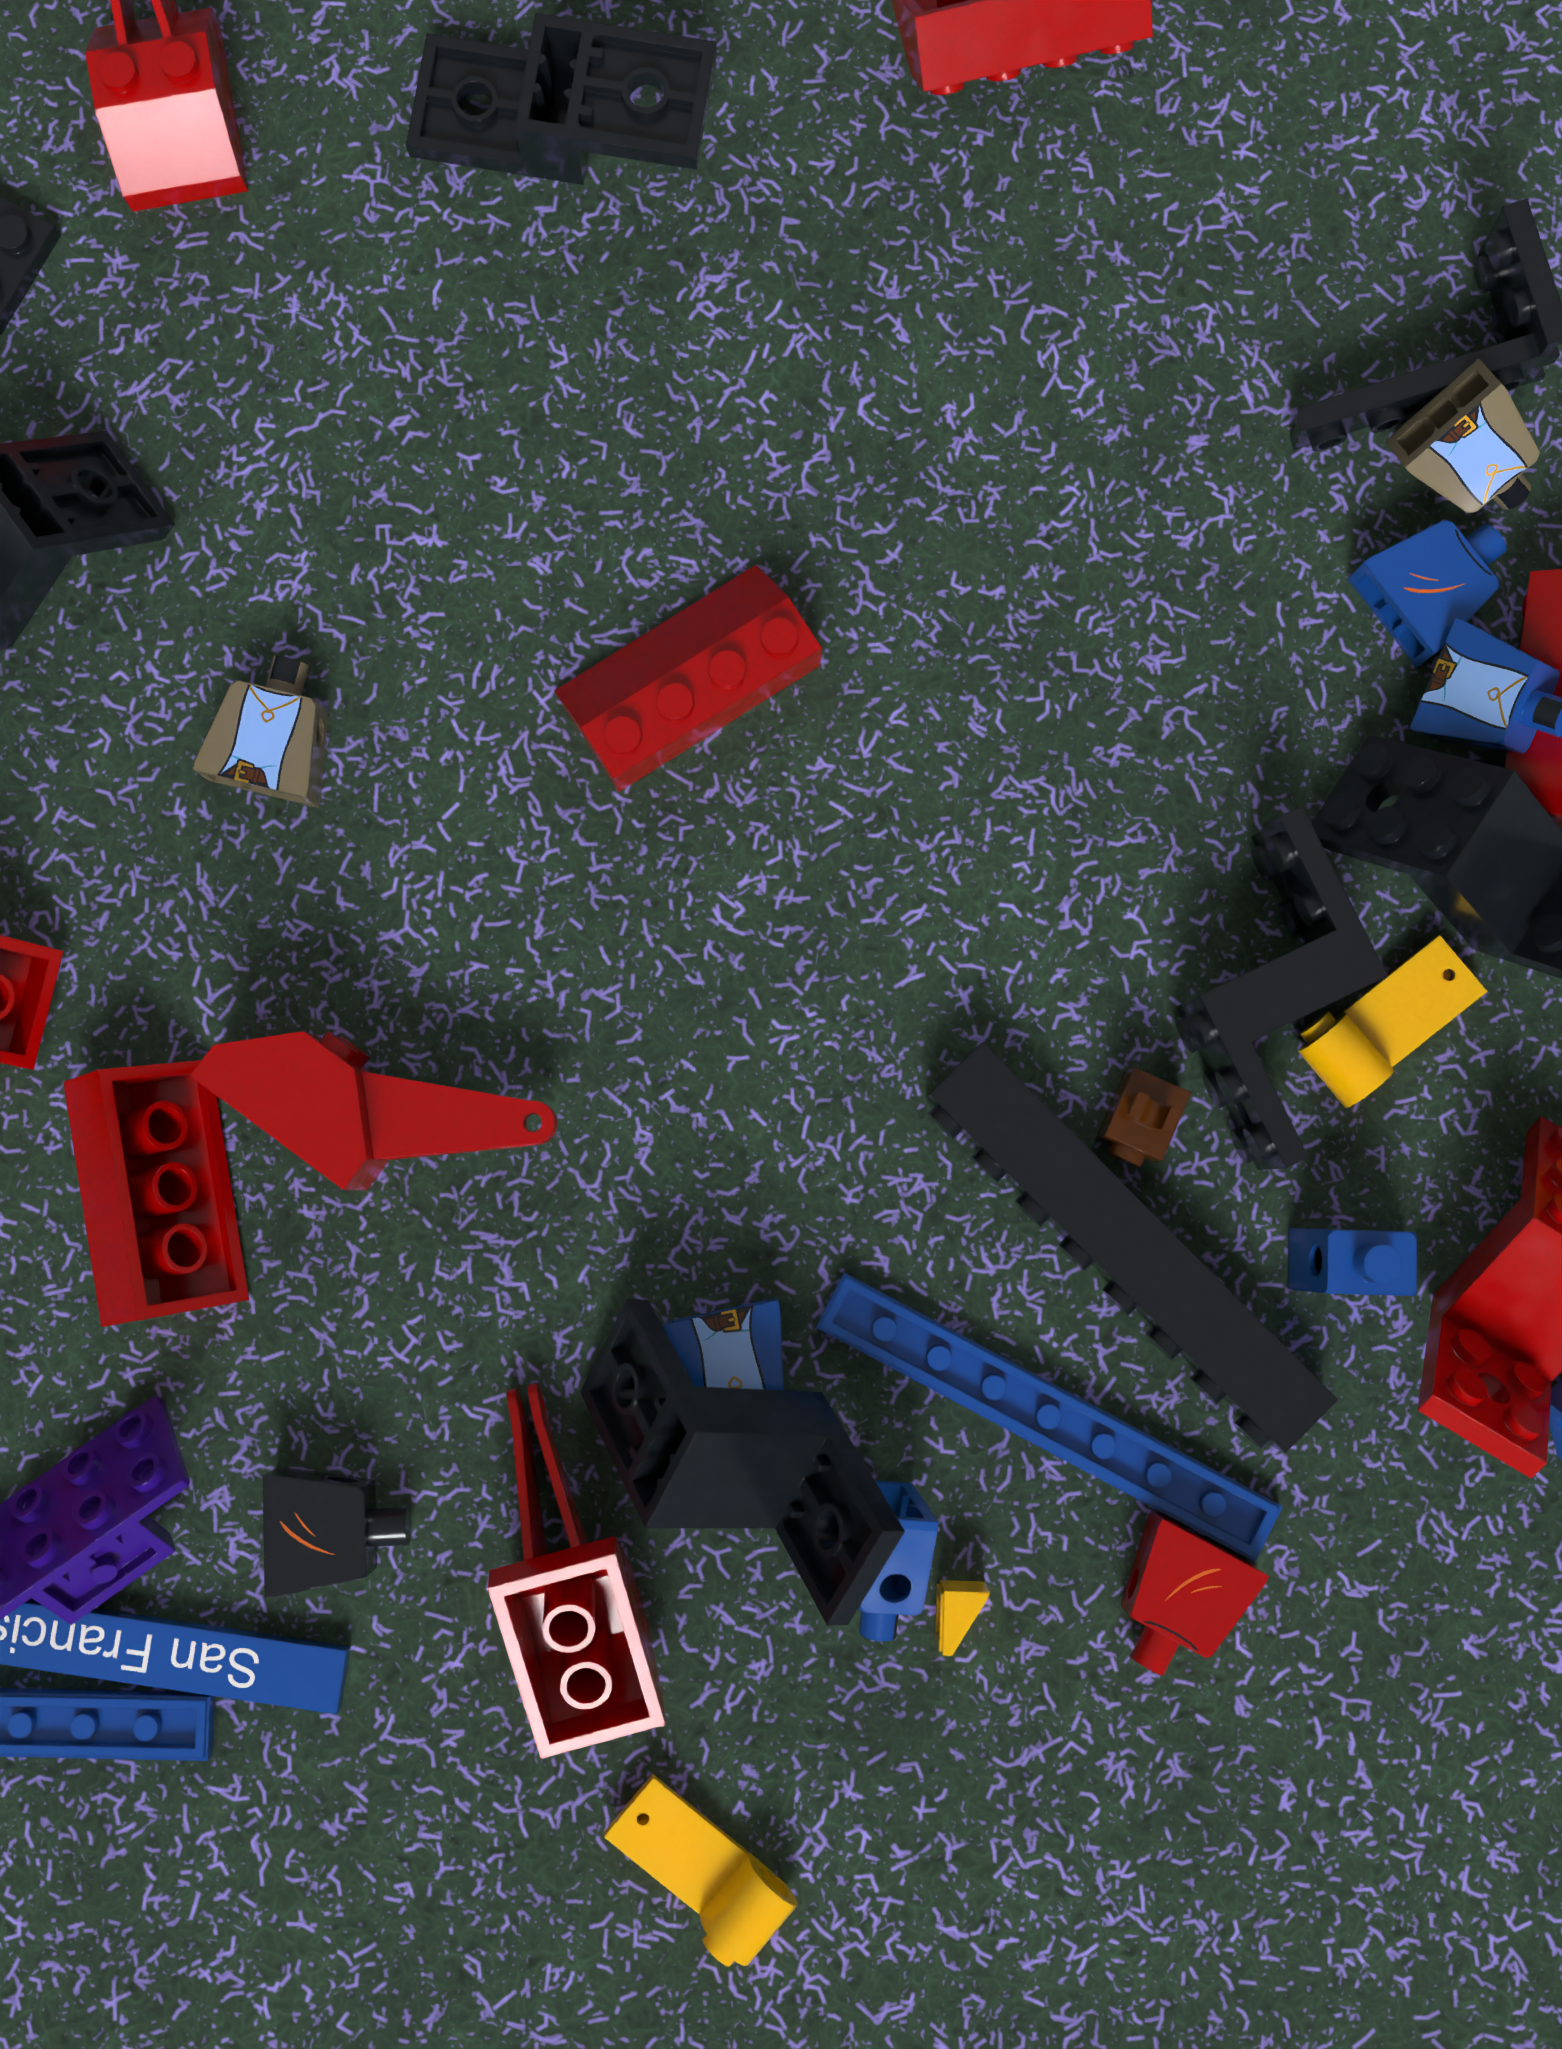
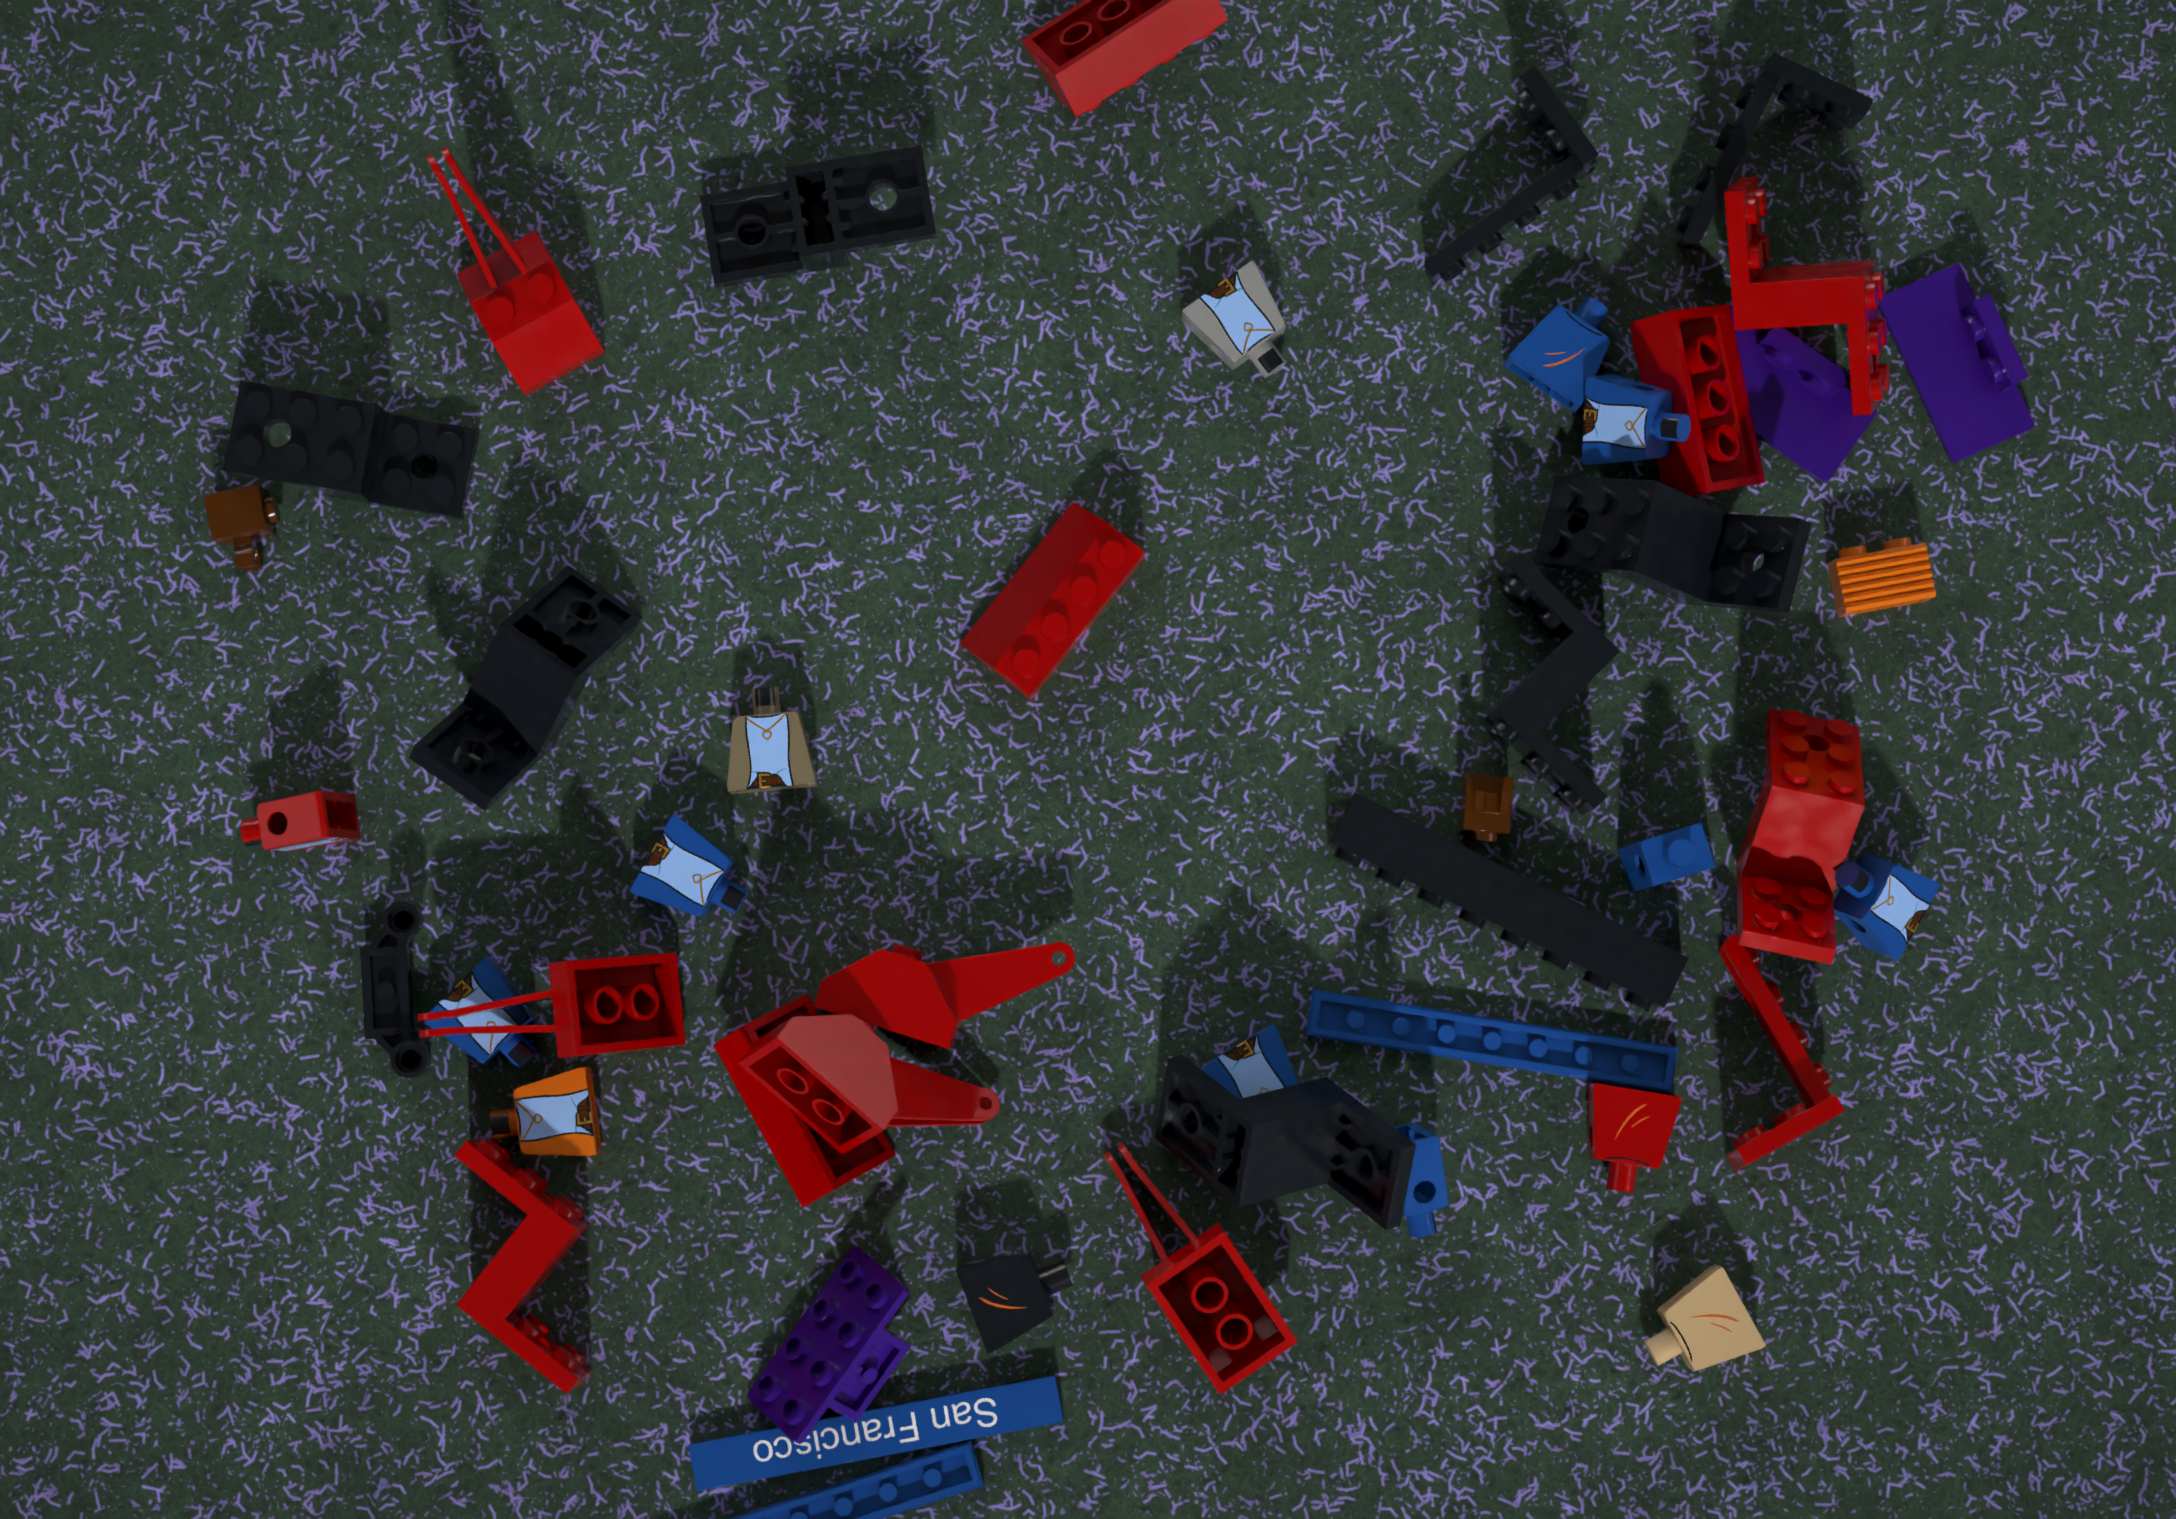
camera: 15 degrees left, 0 degrees up
yellow door [603,1774,798,1966] -> none
yellow slope [935,1580,990,1656] -> none
yellow door [1298,935,1488,1108] -> none
dark tan torso [1385,359,1540,513] -> none
none -> torso [629,814,749,918]
none -> red slope [738,1014,1000,1155]
none -> torso [1181,260,1286,378]
none -> tan torso [1644,1264,1766,1371]
none -> red bracket [1719,933,1845,1172]

